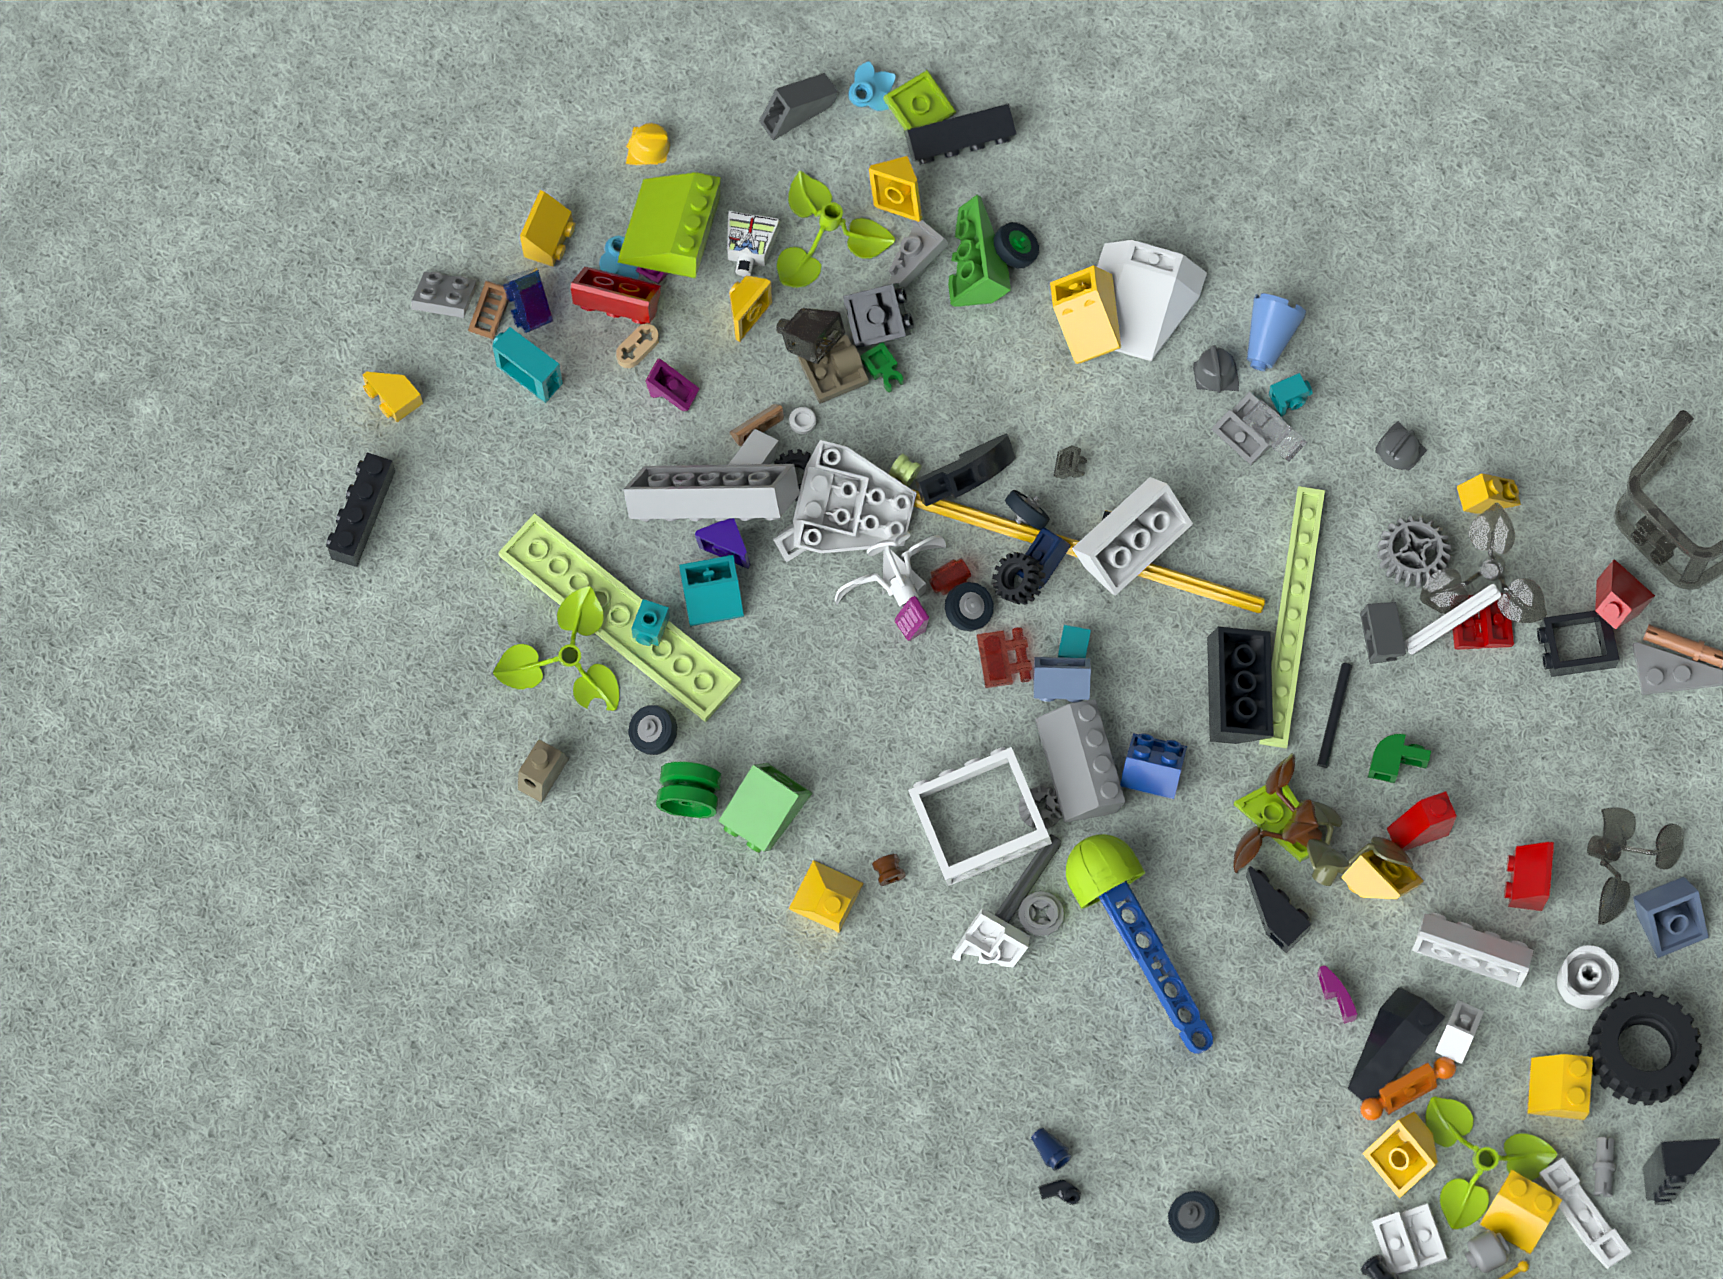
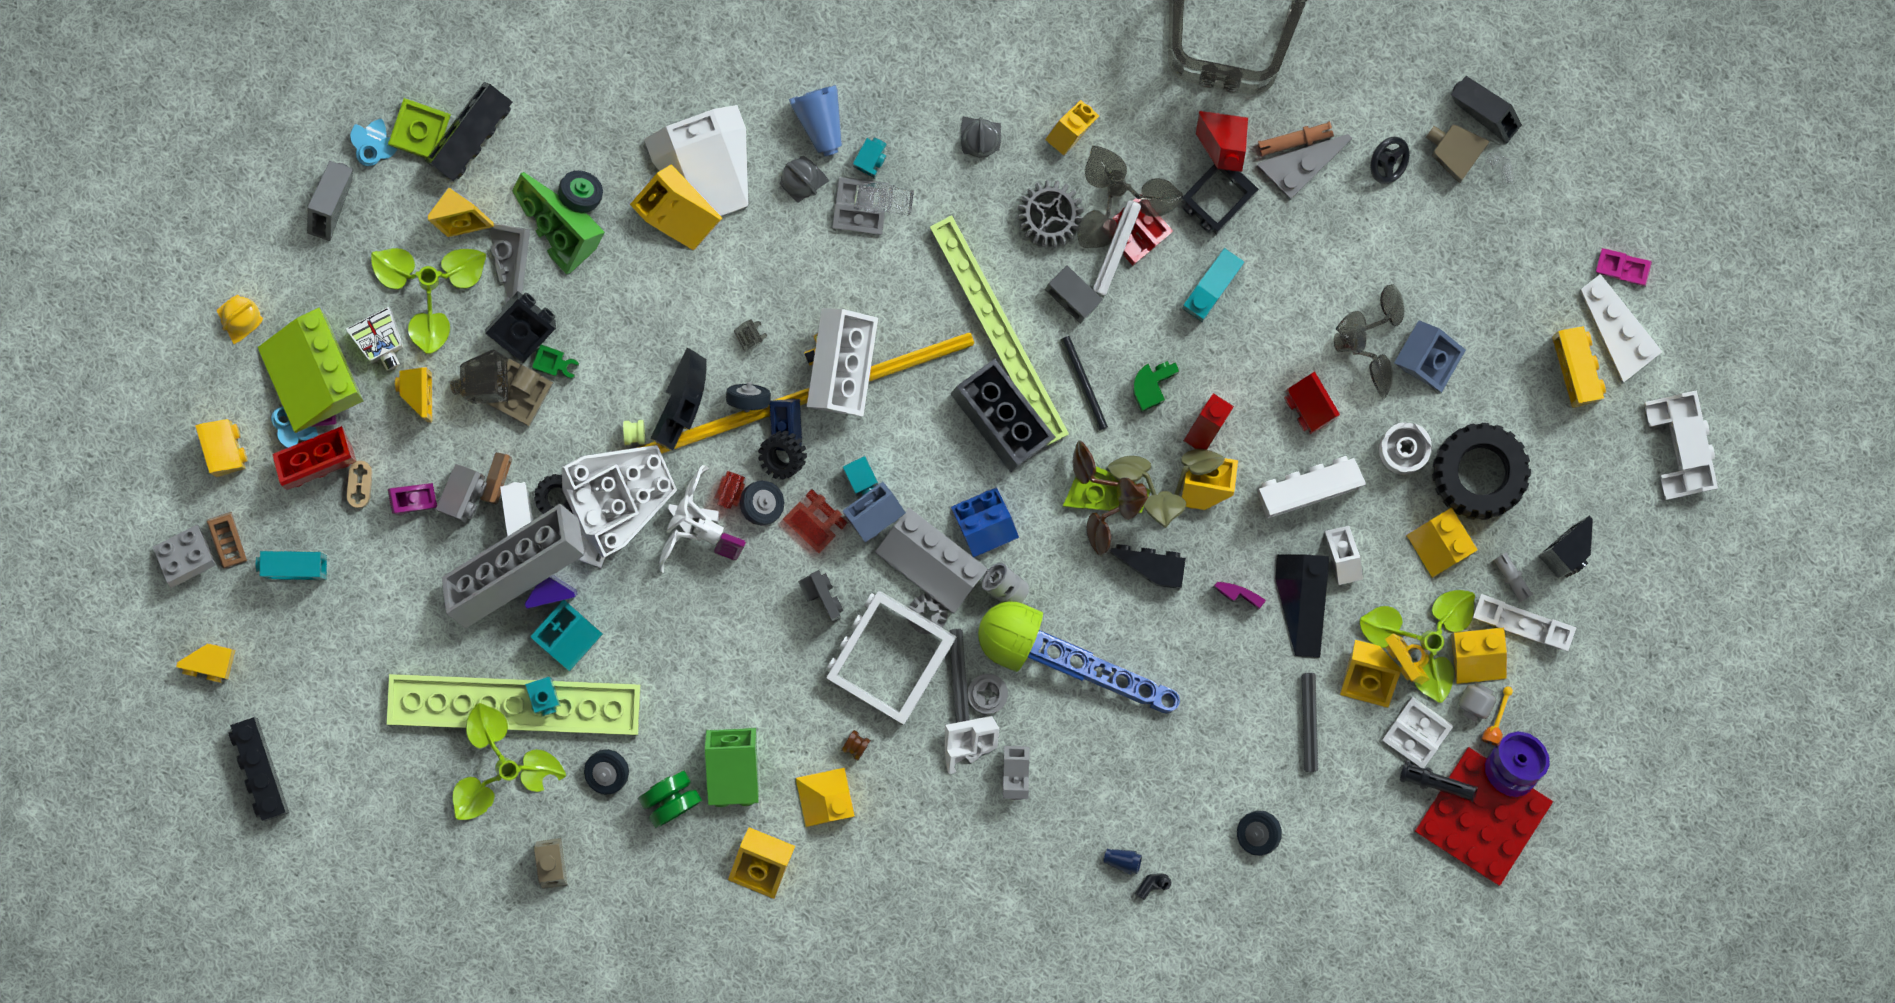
camera: 40 degrees left, 15 degrees up
clear blue slope [503,268,553,333] -> none
white tile [789,407,816,434] -> none
orange plate [1360,1057,1456,1121] -> none
none -> light grey slope [436,464,487,523]
none -> yellow slope [728,827,795,899]
none -> dark grey plate [798,570,843,622]
none -> light grey wheel [982,563,1029,603]
none -> light grey brick [1003,746,1029,800]
none -> teal slope [1182,248,1245,322]
none -> dark grey axle [1302,673,1318,772]
none -> yellow plate [1385,634,1429,685]

